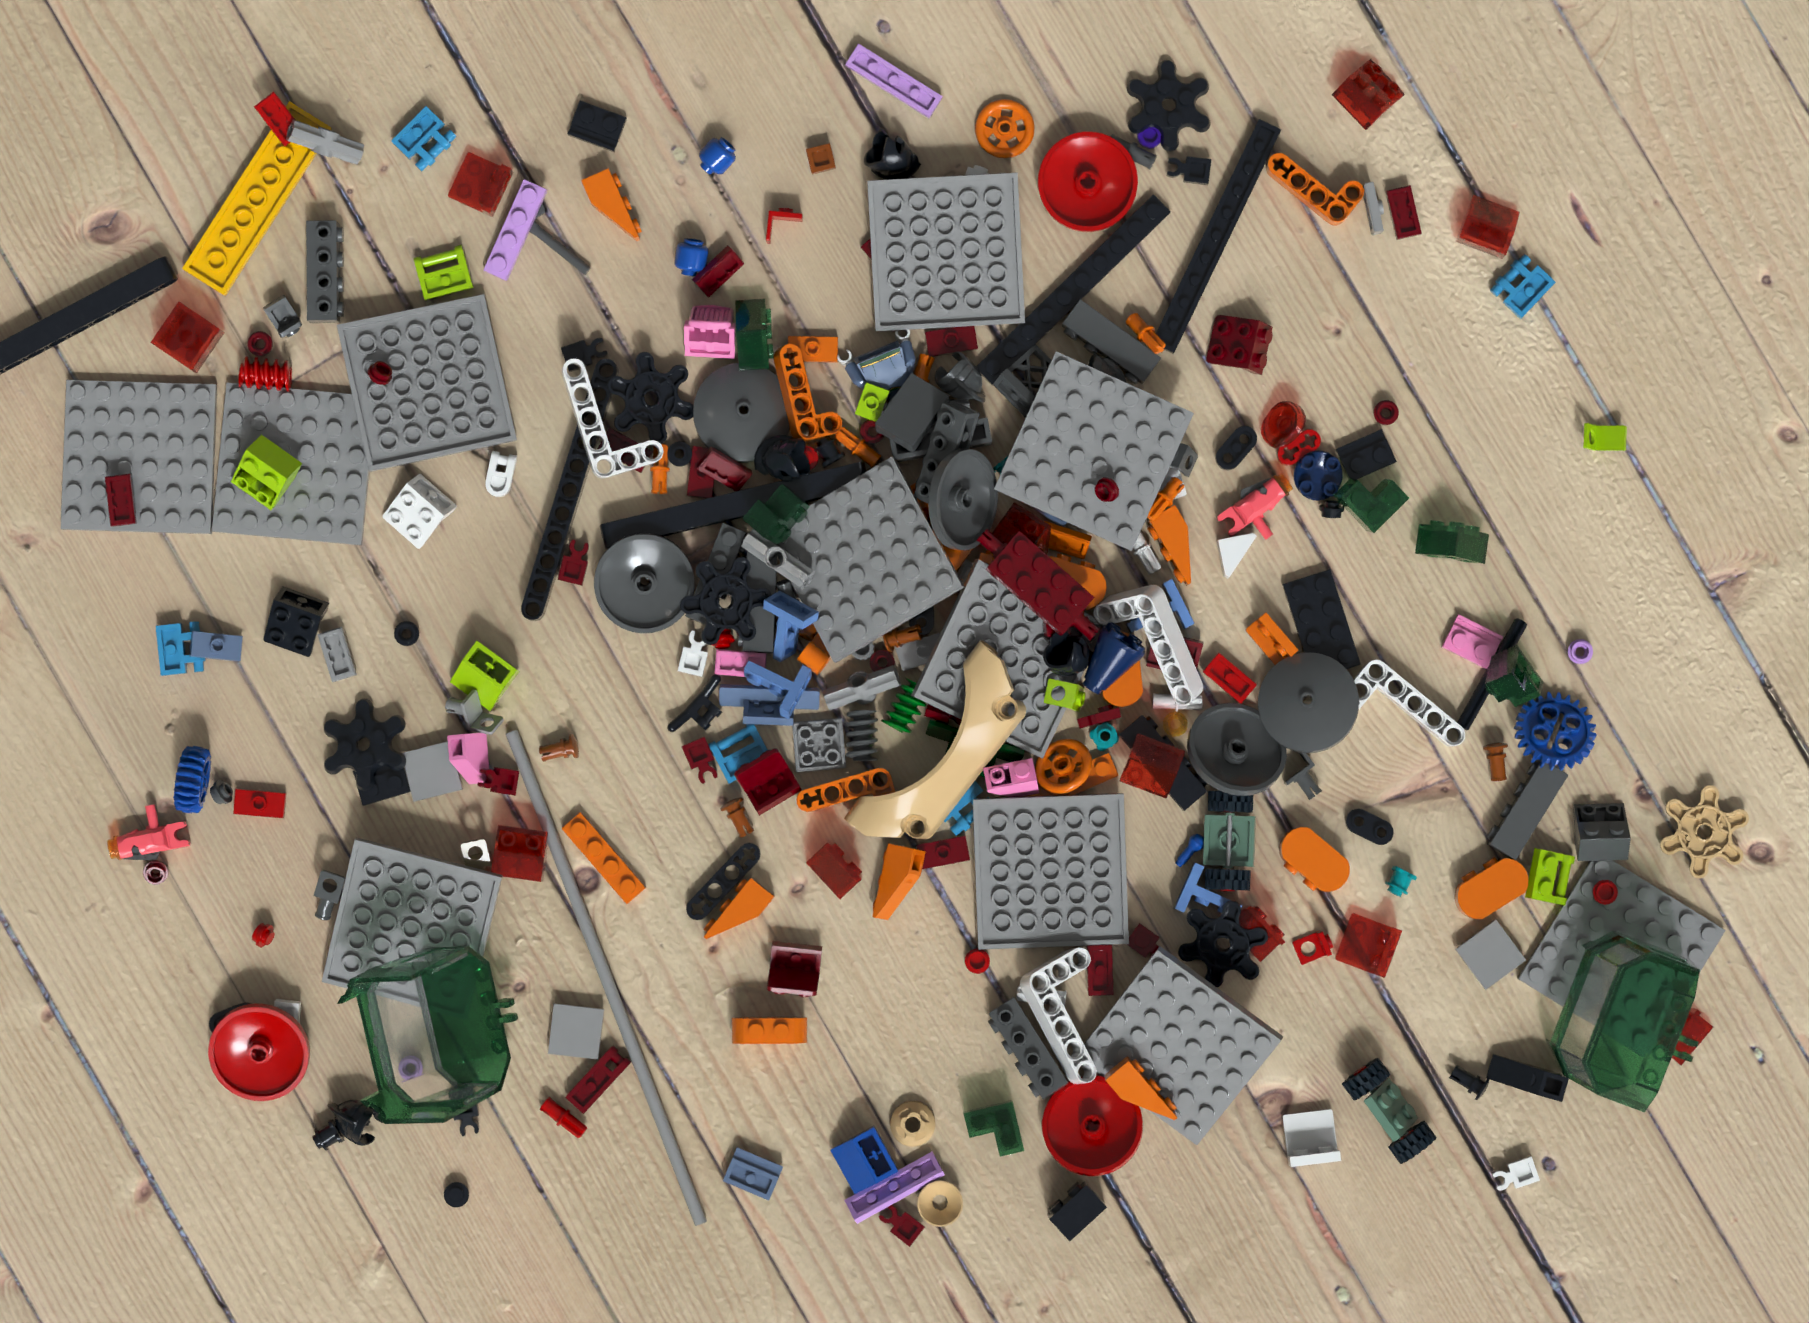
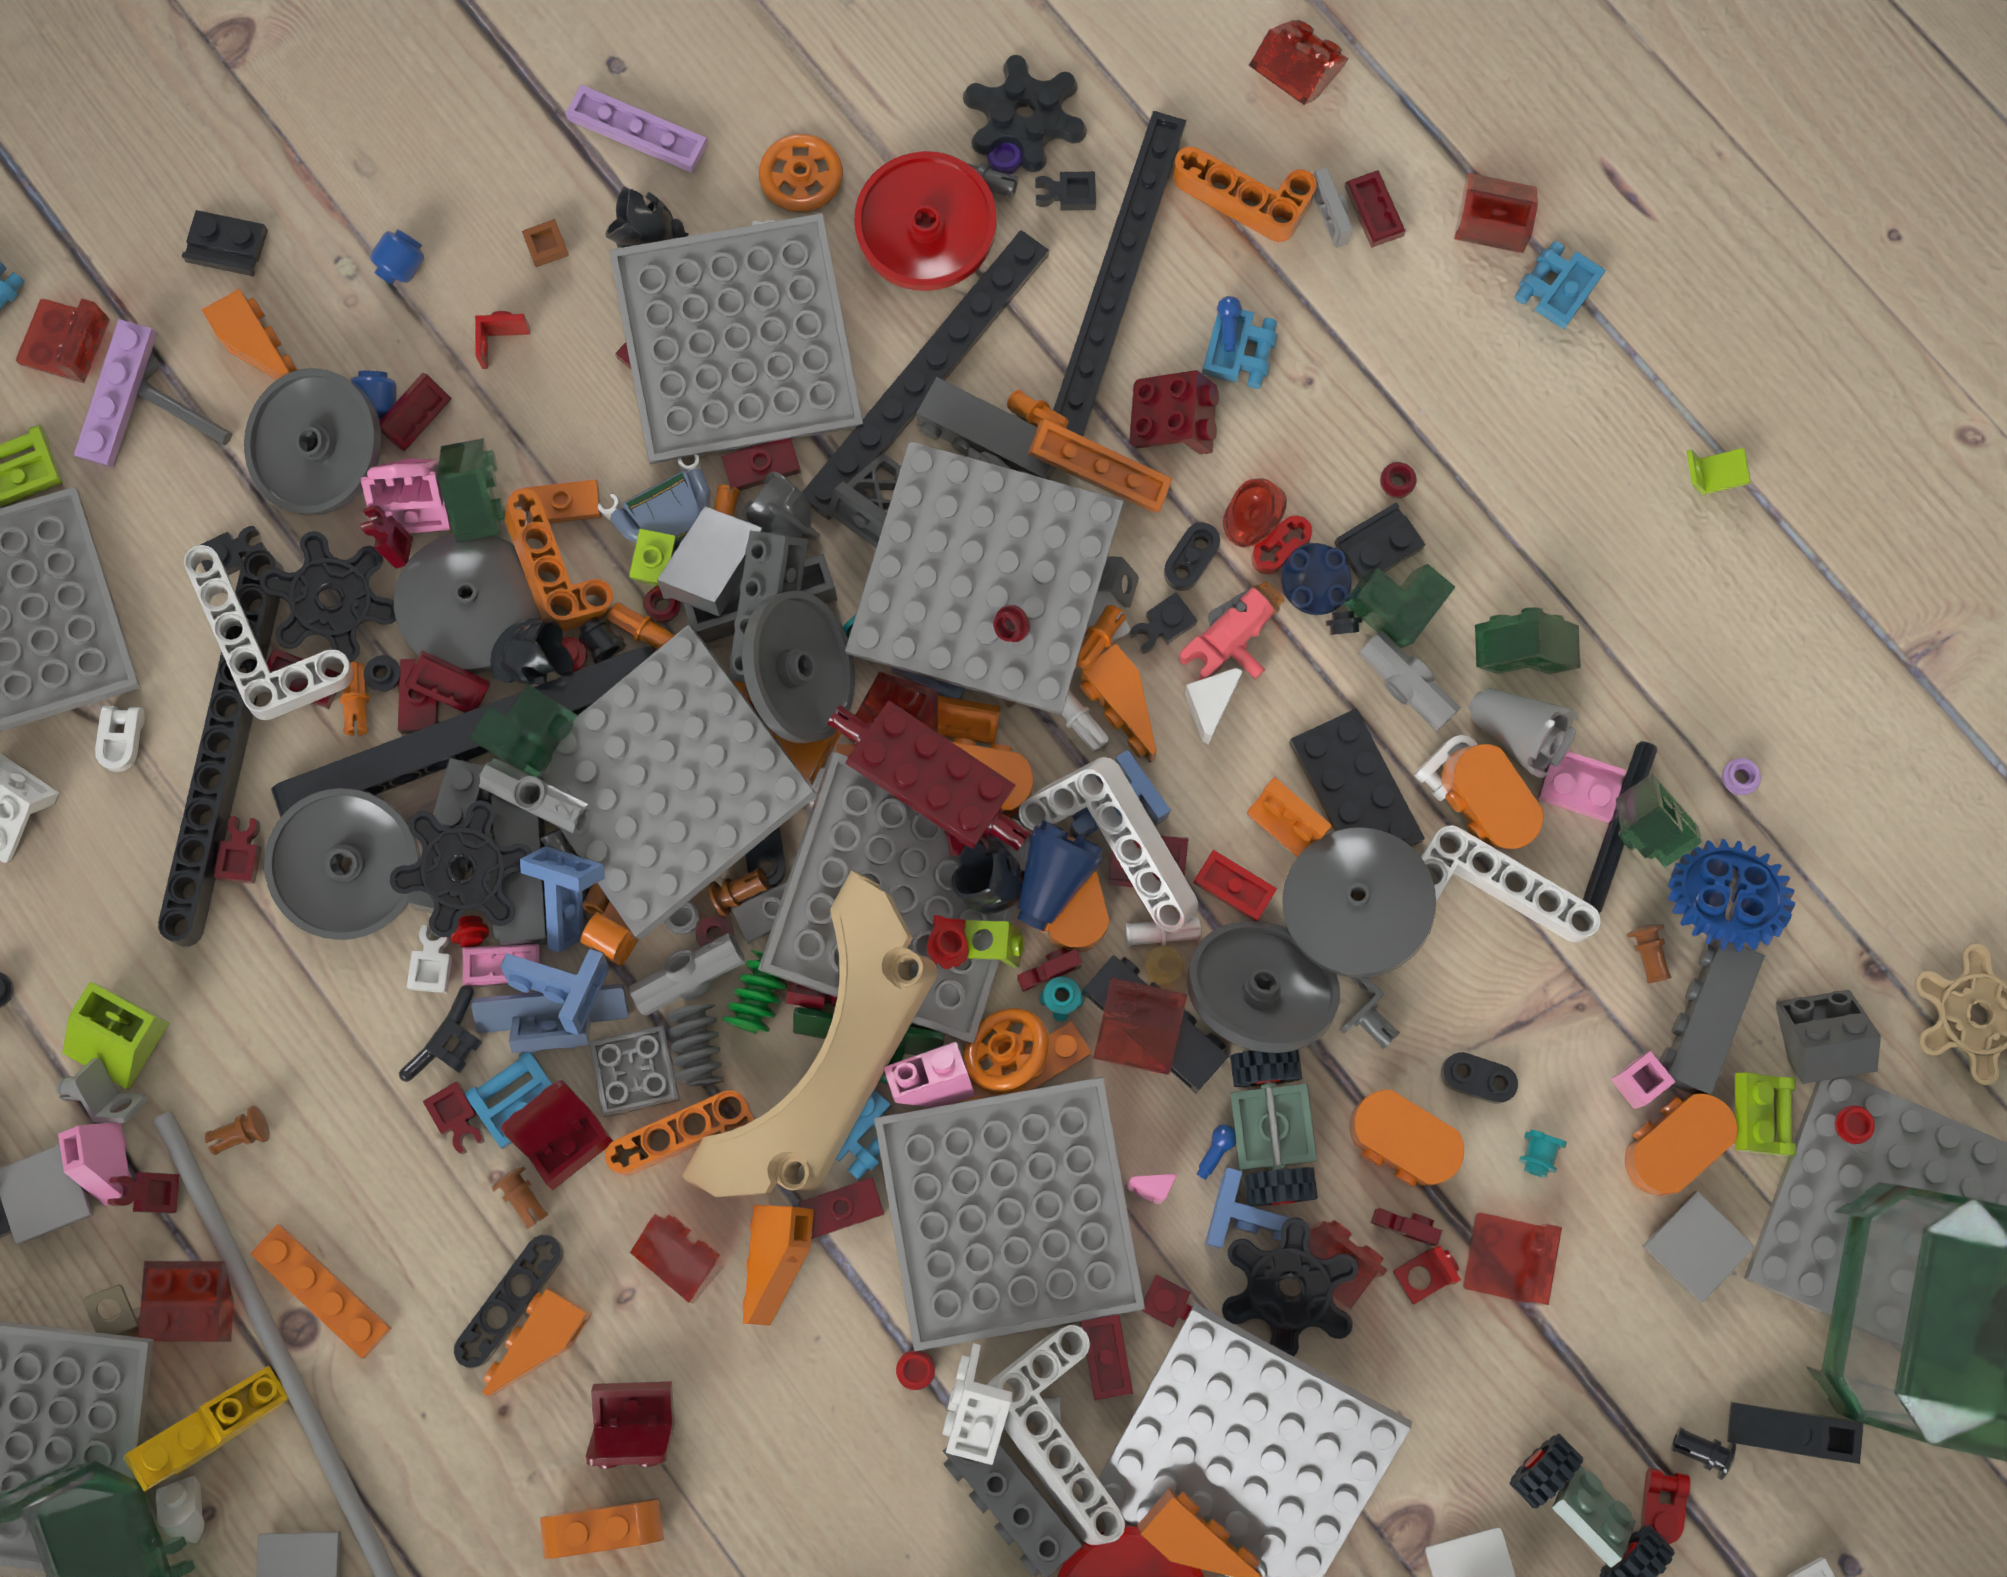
camera: 10 degrees left, 10 degrees down
none -> yellow slope [123,1366,289,1492]
none -> white plate [156,1475,205,1543]
none -> dark grey dish [244,368,381,515]
none -> dark red plate [360,505,413,569]
none -> red animal [927,915,969,970]
none -> white bracket [942,1343,1013,1465]
none -> orange plate [1028,419,1172,513]
none -> bright pink slope [1125,1174,1177,1205]
none -> black plate [1129,592,1198,654]
none -> dark azure plate [1202,309,1278,389]
none -> blue piece [1217,296,1242,352]
none -> light grey piece [1358,630,1461,731]
none -> dark red plate [1370,1207,1443,1247]
none -> white plate [1413,735,1477,801]
none -> orange brick [1441,744,1544,849]
none -> light grey cone [1469,688,1578,778]
none -> bright pink brick [1610,1051,1675,1109]
none -> red plate [1641,1468,1691,1544]

